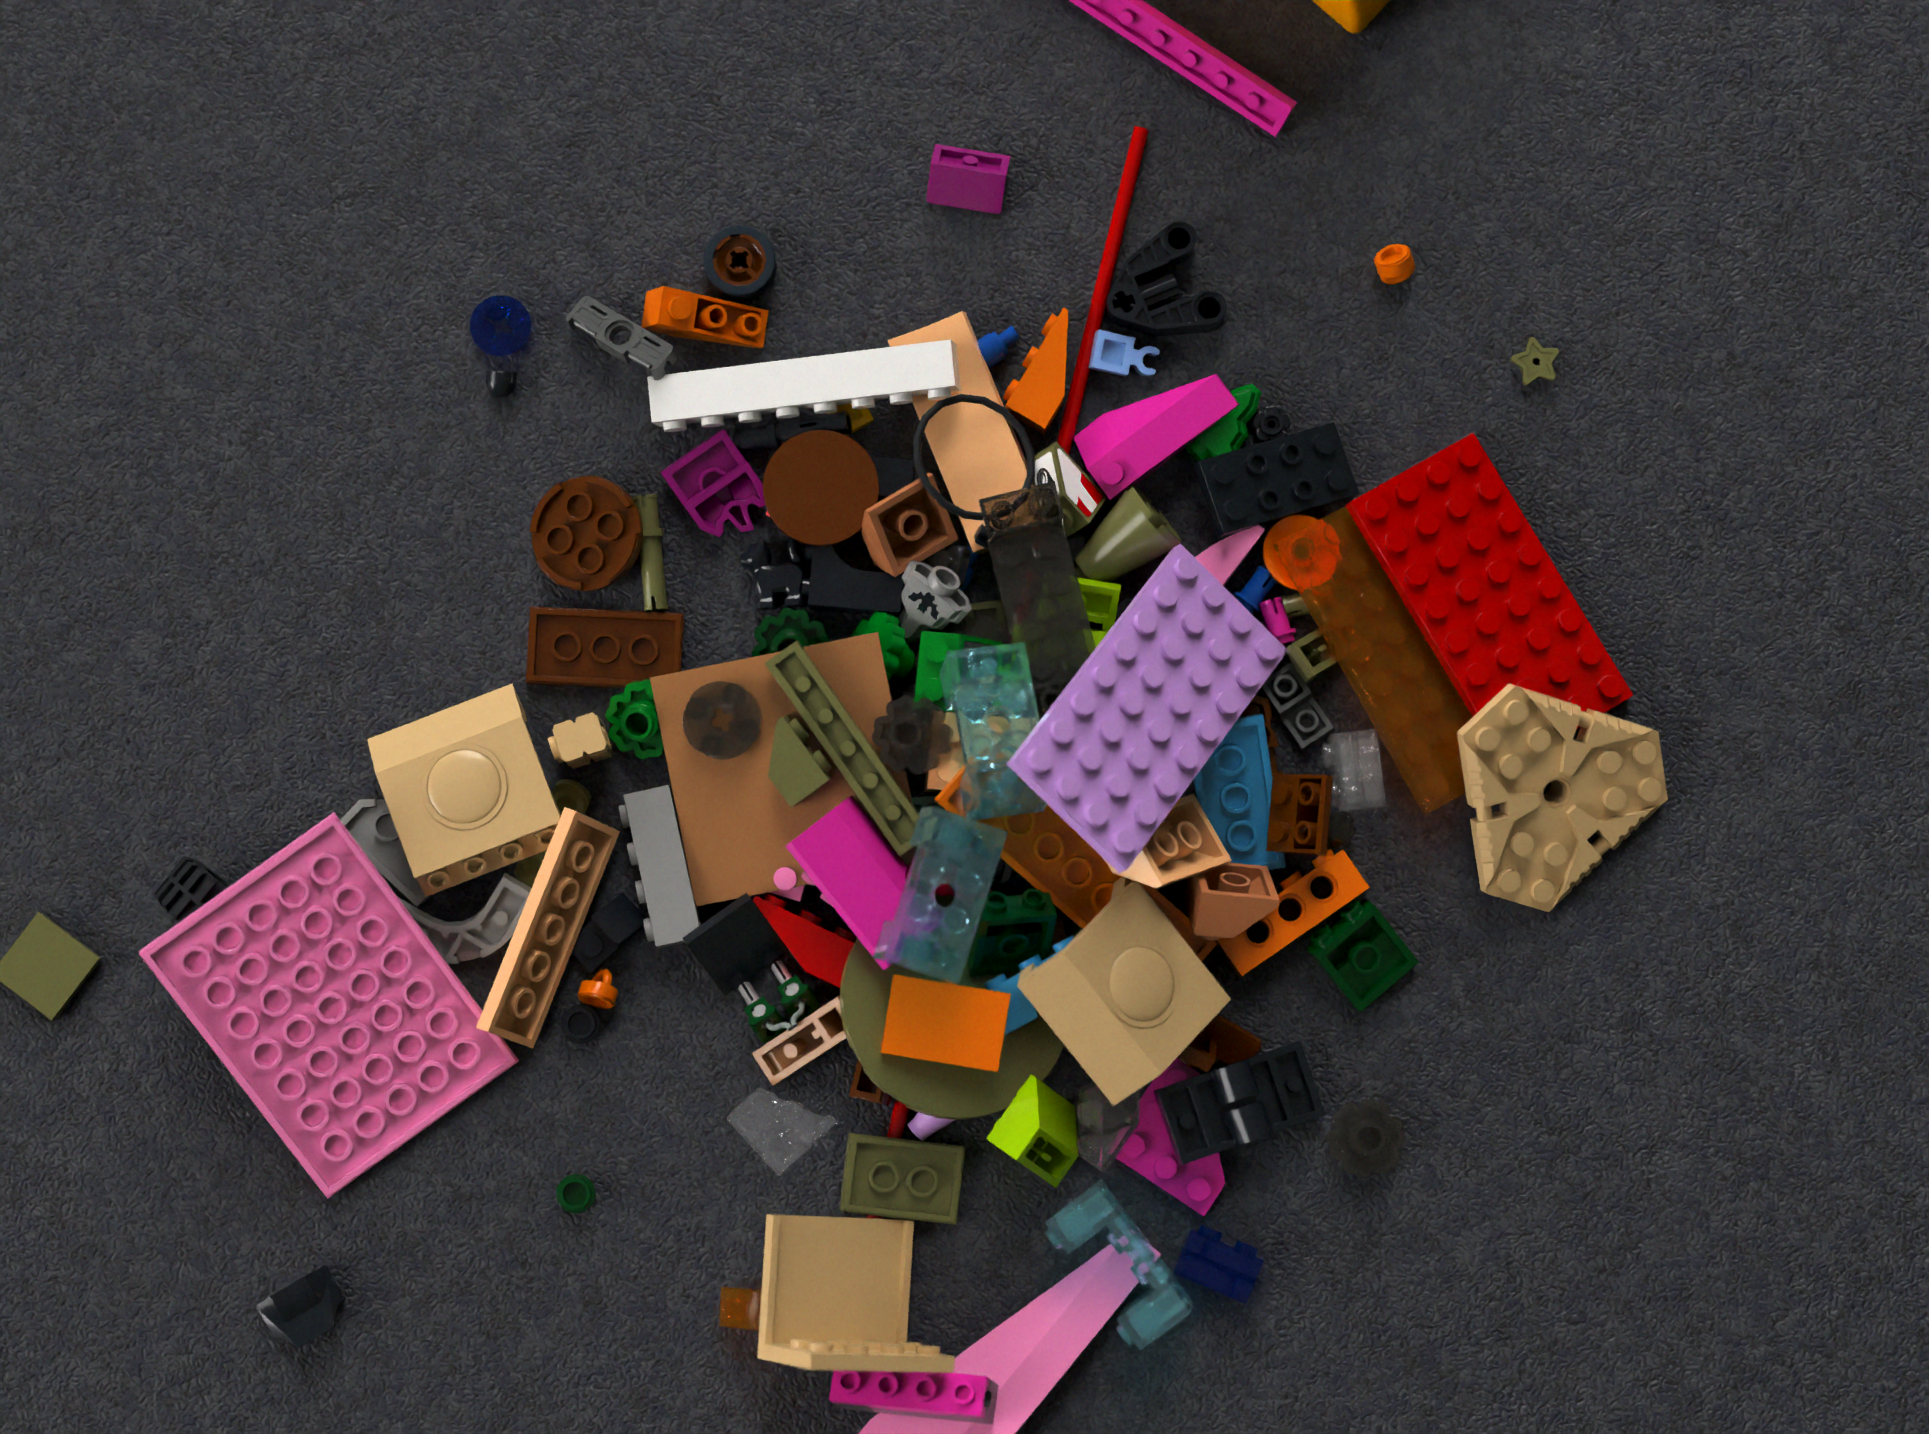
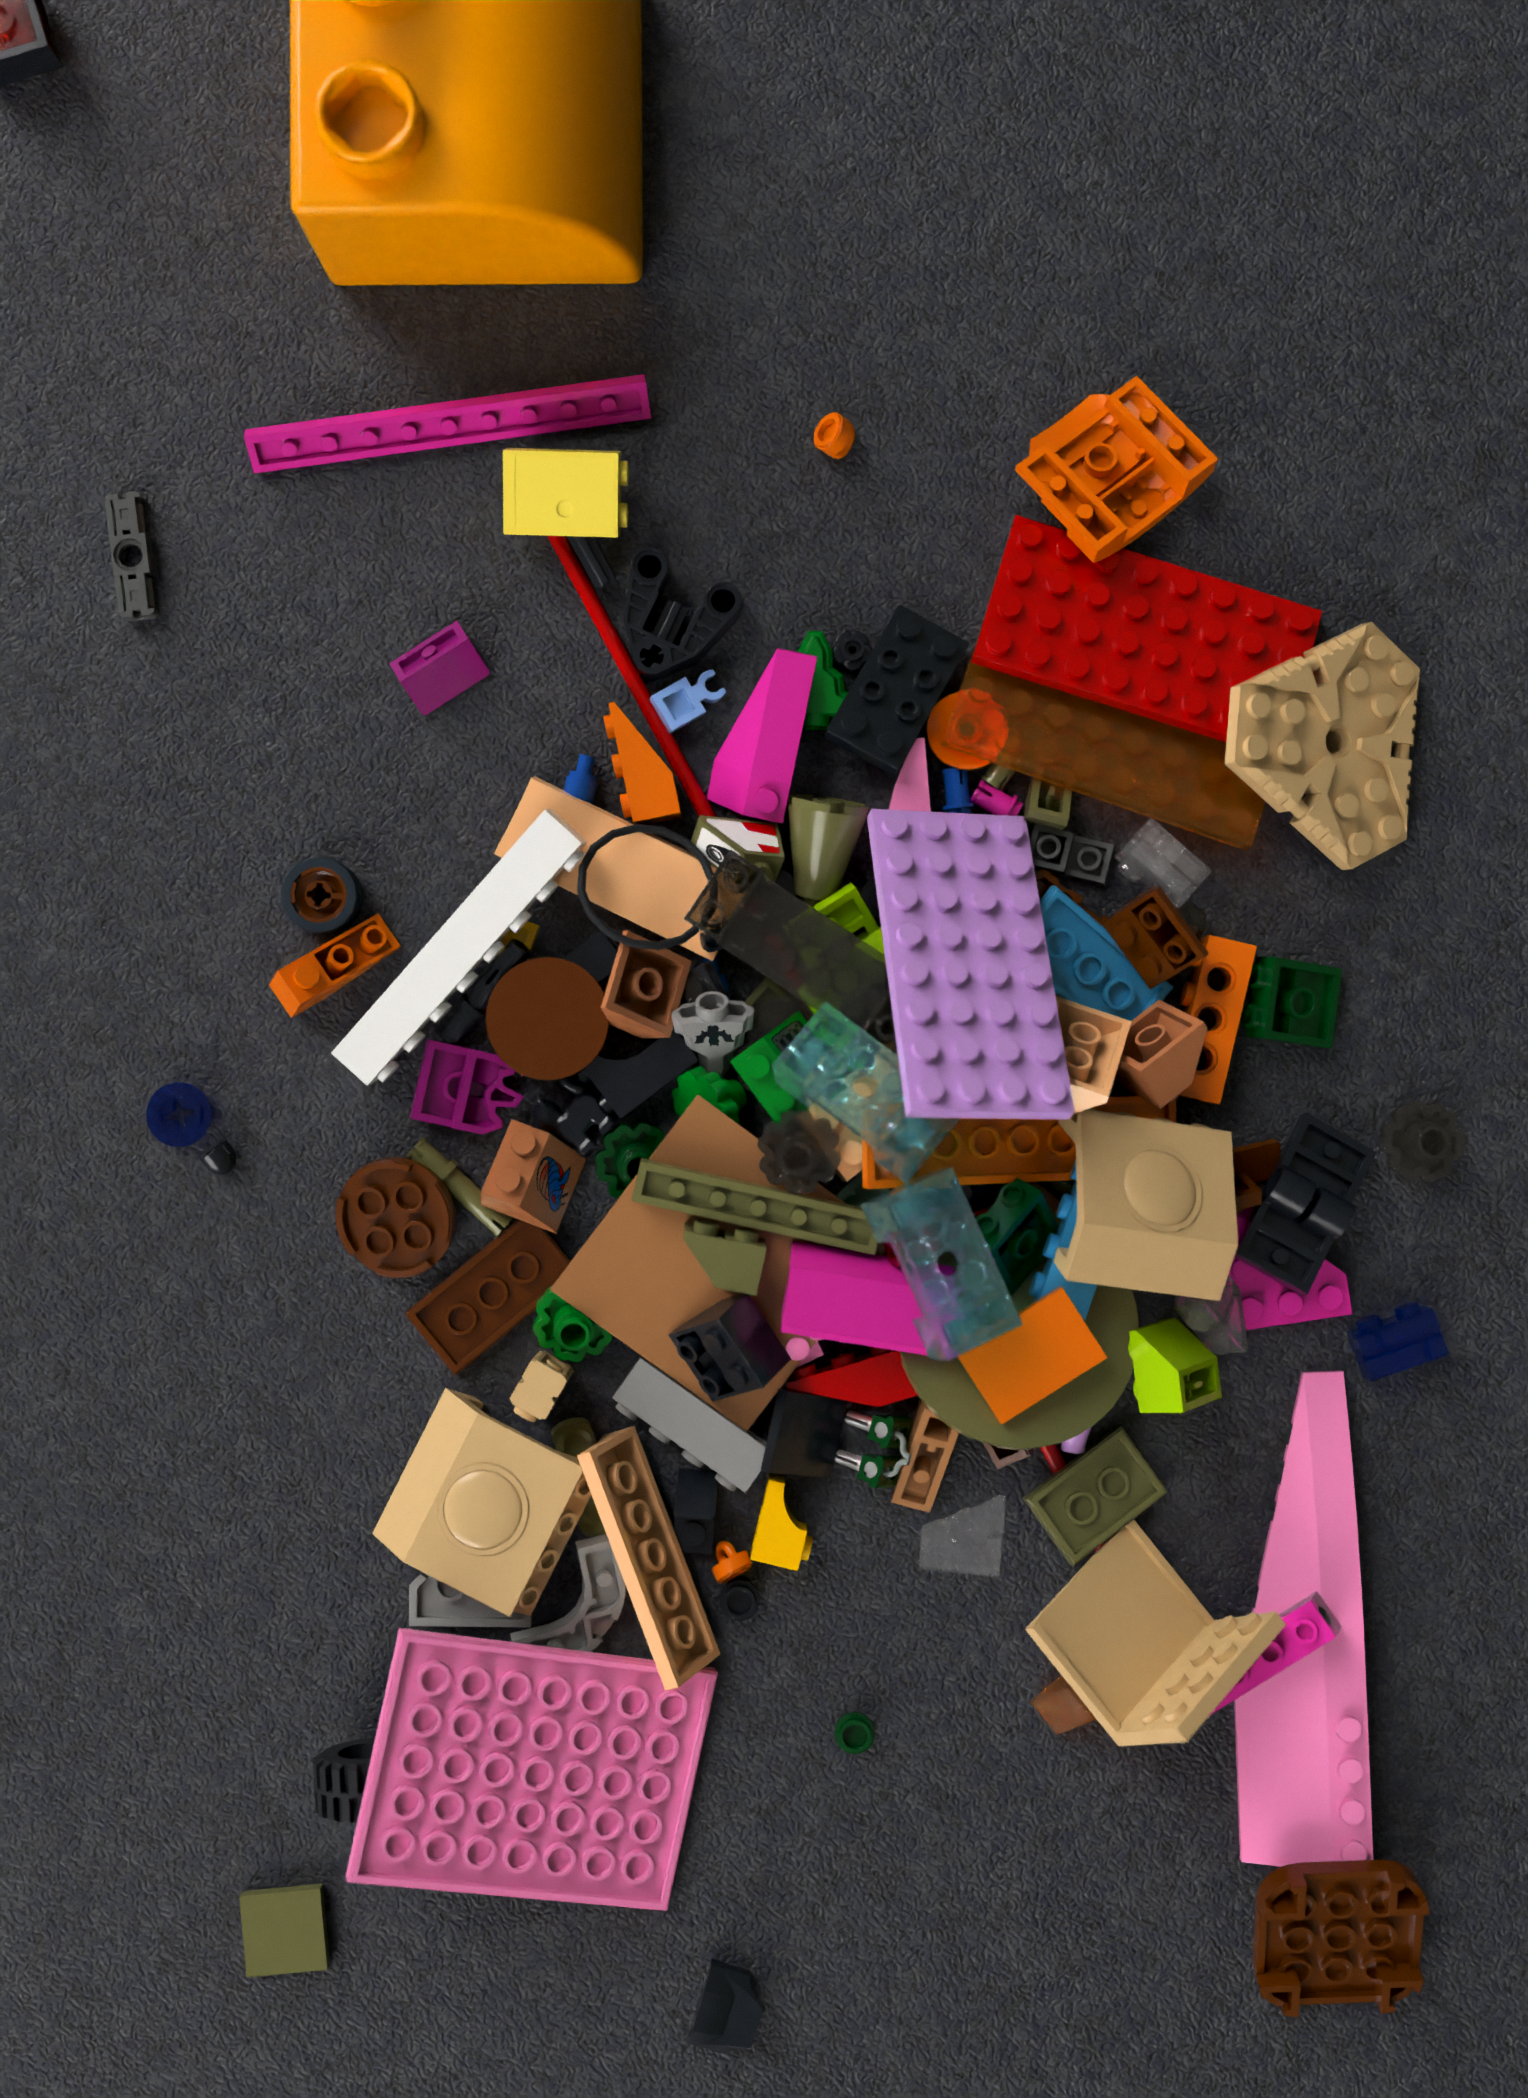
camera: 40 degrees left, 5 degrees up
dark grey piece [566,296,677,380] -> none
clear smoke plate [682,681,762,760] -> none
clear light blue plate [1045,1178,1195,1351] -> none
olive plate [1510,337,1559,386] -> none
none -> nougat slope [481,1119,586,1234]
none -> light yellow piece [503,448,629,588]
none -> black slope [668,1293,791,1402]
none -> yellow arch [750,1473,813,1571]
none -> orange slope [1015,376,1218,563]

